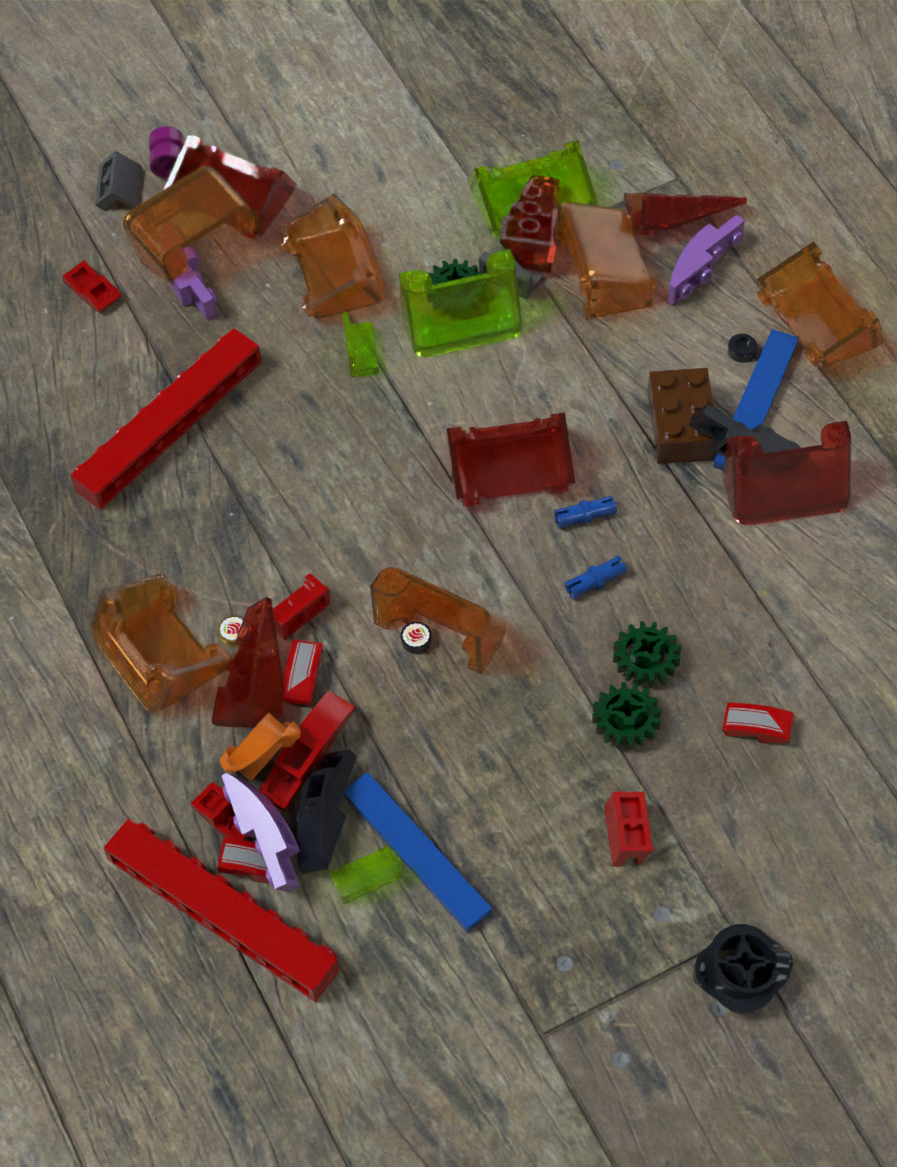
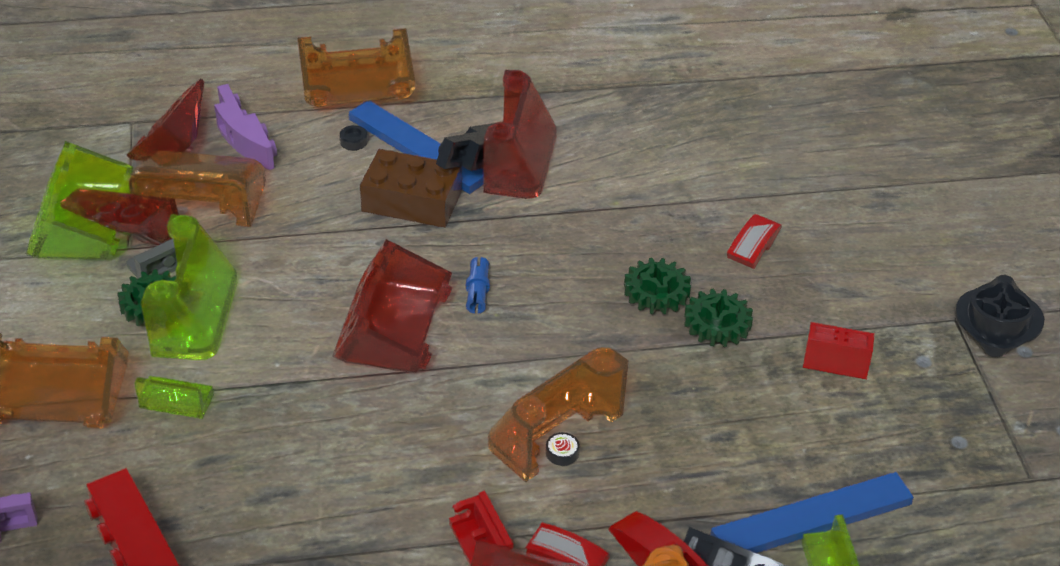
camera: 75 degrees left, 15 degrees down
blue pin [564,556,627,599] -> none

